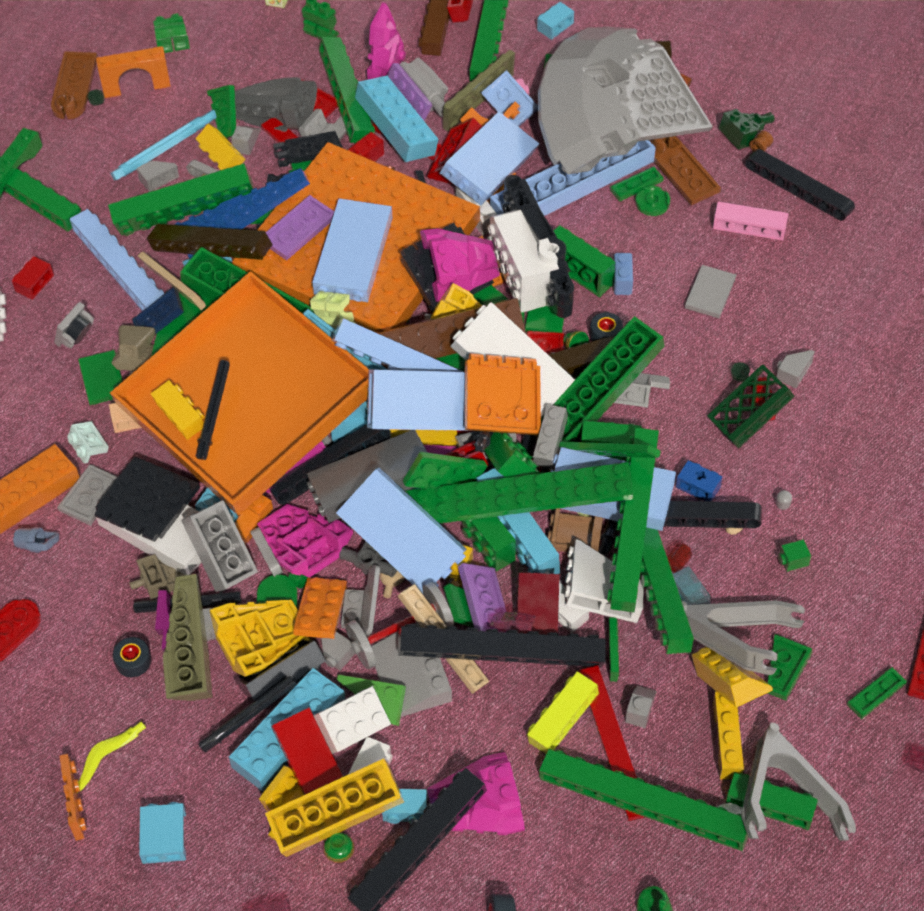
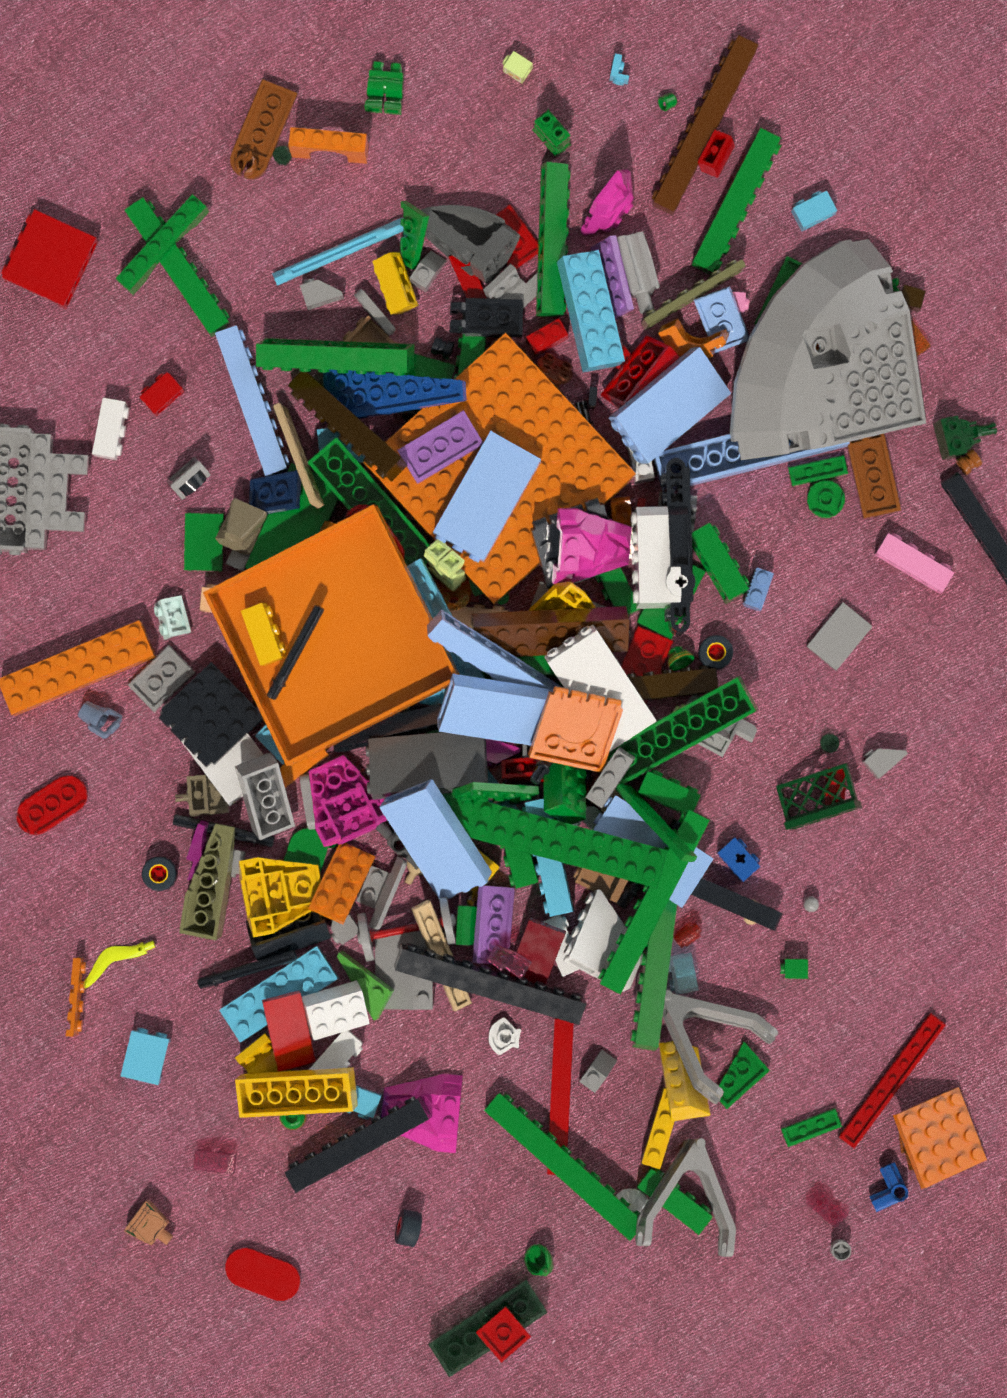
camera: 20 degrees right, 30 degrees up
neon yellow brick [527,672,599,754] -> none
green tile [608,618,619,682] -> none
none -> white animal [489,1018,521,1055]

